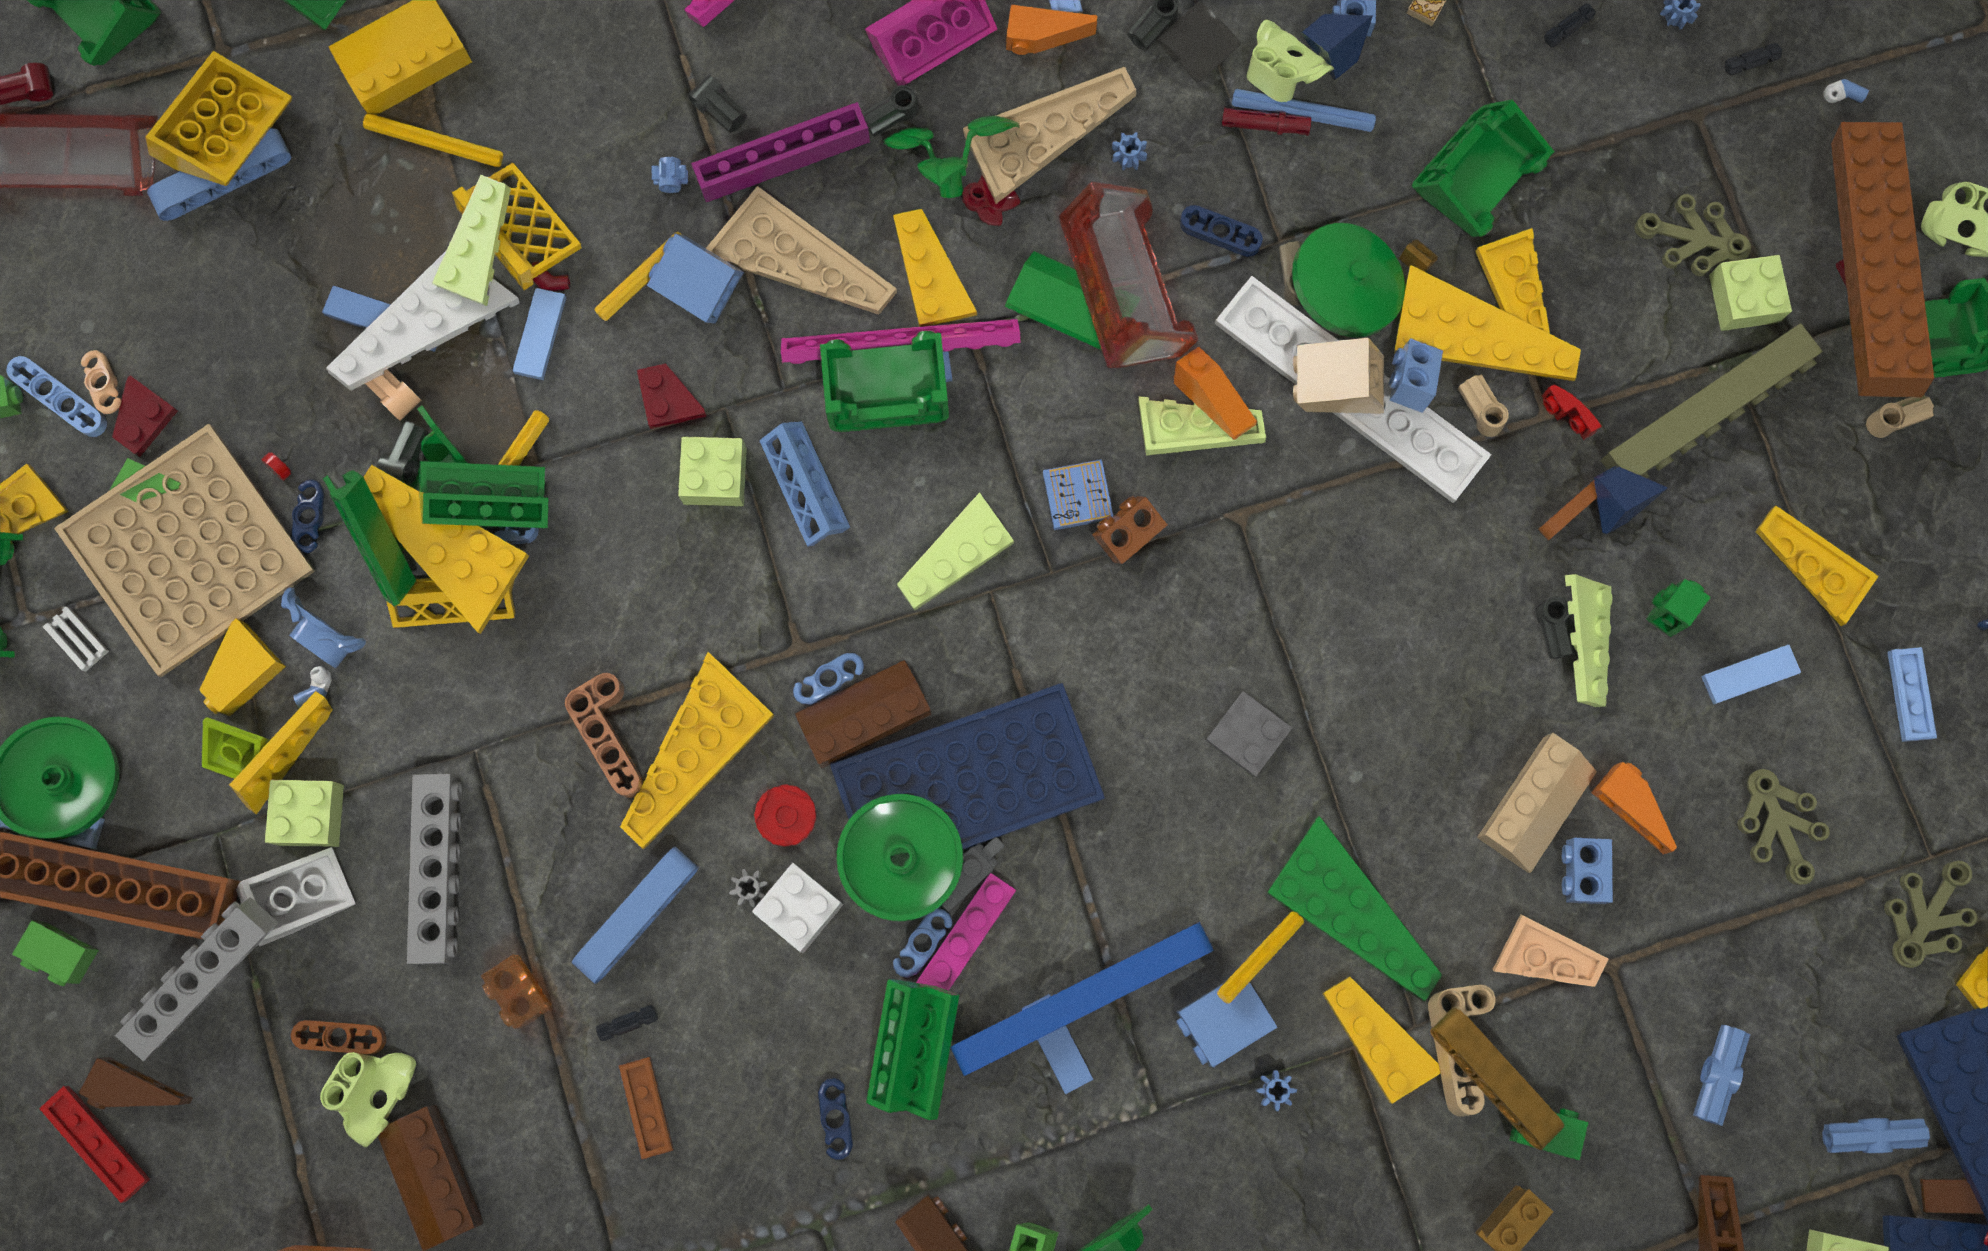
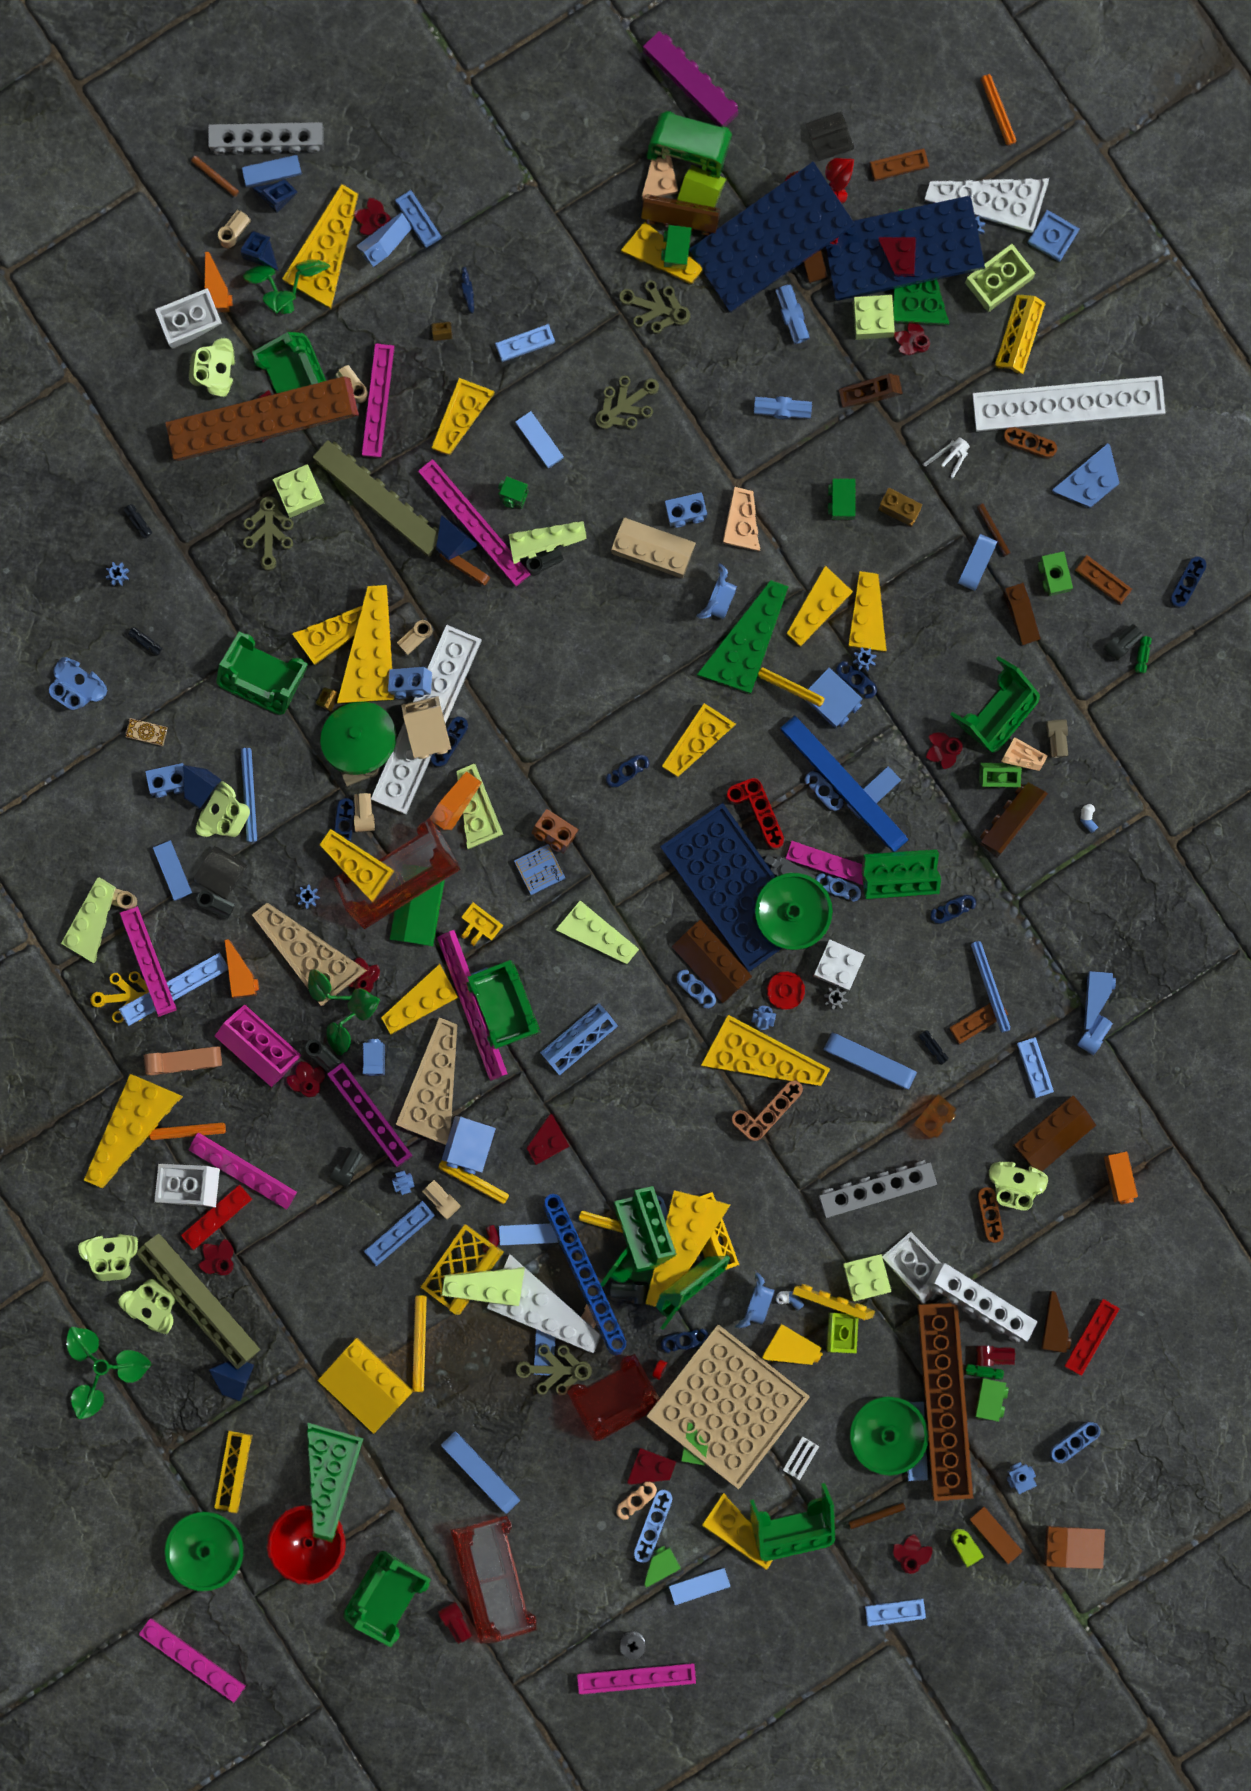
camera: 105 degrees left, 5 degrees up
yellow slope [145,51,292,186] -> none
yellowish green brick [678,437,747,506] -> none
flat silver plate [1205,691,1292,778] -> none
dark red pin [1222,107,1311,136] -> none
tan beam [1428,985,1495,1117] -> none
pearl gold beam [1430,1007,1564,1150] -> none
red slope [1542,385,1602,440] -> none
orange slope [1591,762,1677,854] -> none
arm [1824,79,1869,103] -> none
none -> dark red plate [287,1061,325,1098]
none -> yellow wing [320,829,394,903]
none -> tan piece [354,793,375,832]
none -> dark pink plate [362,344,395,458]
none -> medium blue hips [363,1039,385,1076]
none -> medium blue tile [364,1201,435,1266]
none -> dark pink plate [418,459,531,587]
none -> tan piece [422,1180,461,1220]
none -> dark blue beam [431,717,468,767]
none -> pearl gold slope [432,322,453,341]
none -> yellow hinge [461,902,504,946]
none -> olive plant [516,1344,592,1395]
none -> blue beam [543,1194,626,1355]
none -> clear red windscreen [567,1354,660,1441]
none -> dark blue piece [606,755,650,787]
none -> yellow wing [662,703,736,777]
none -> medium blue piece [697,563,737,619]
none -> red beam [727,778,784,850]
none -> medium blue gear [751,1006,776,1030]
none -> medium blue piece [805,771,843,811]
none -> dark blue piece [836,661,877,698]
none -> yellow wing [848,571,886,652]
none -> dark red plate [926,732,963,769]
none -> green axle [965,1364,1004,1380]
none -> medium blue axle [971,941,1010,1032]
none -> dark red piece [976,1346,1015,1366]
none -> light blue tile [1017,1037,1054,1098]

